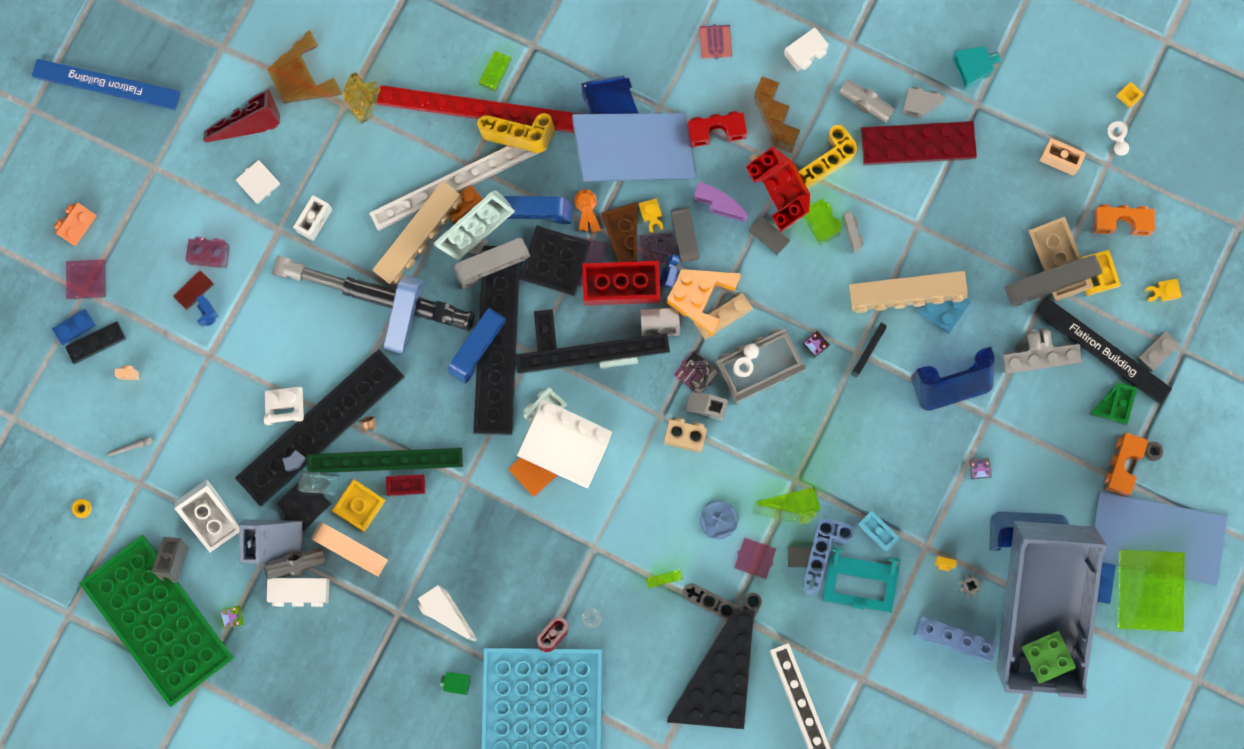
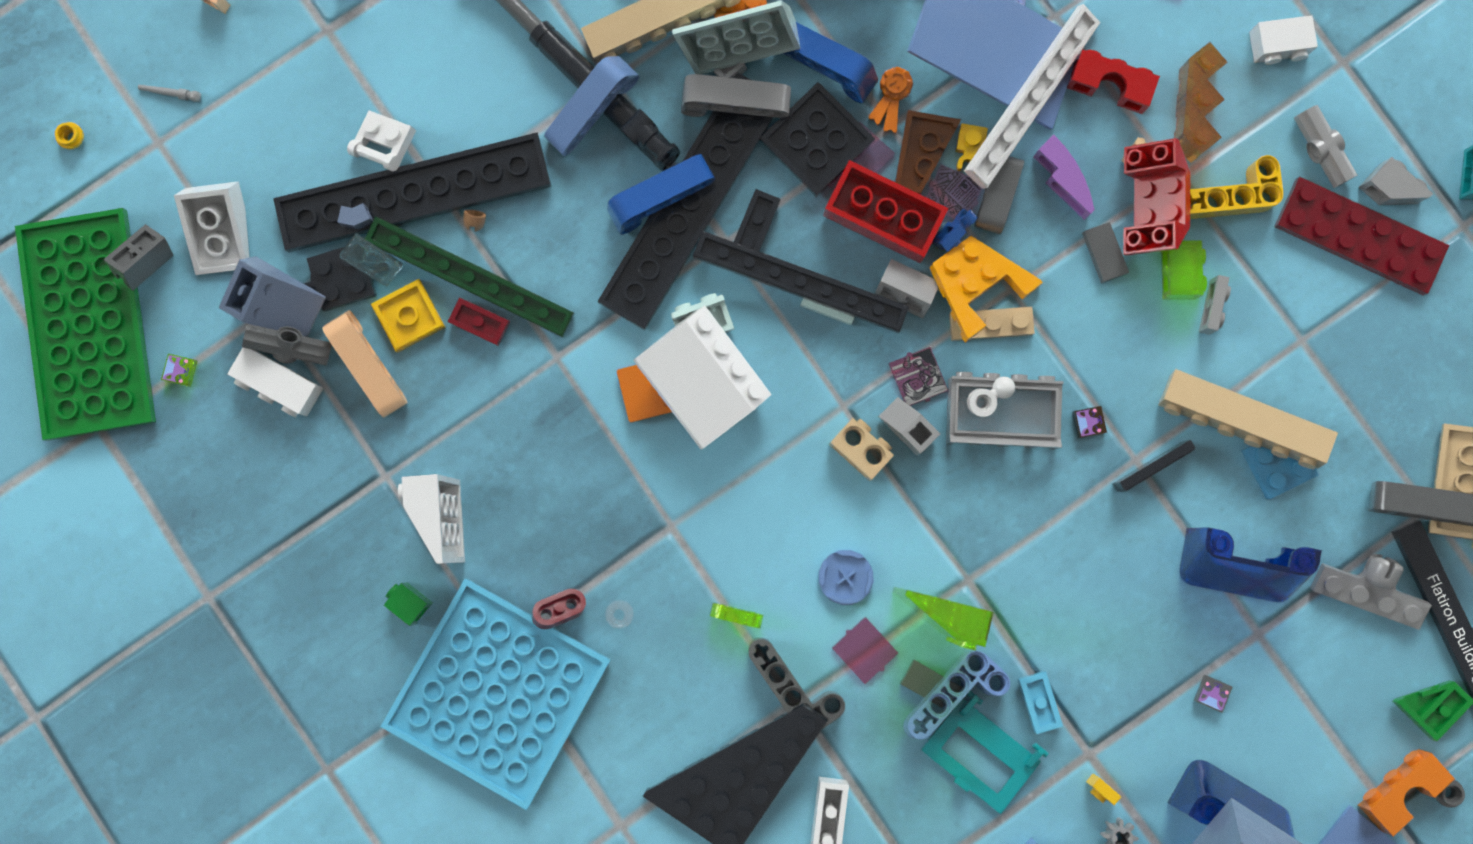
camera: 25 degrees right, 5 degrees up
none -> white tile [964,4,1101,189]

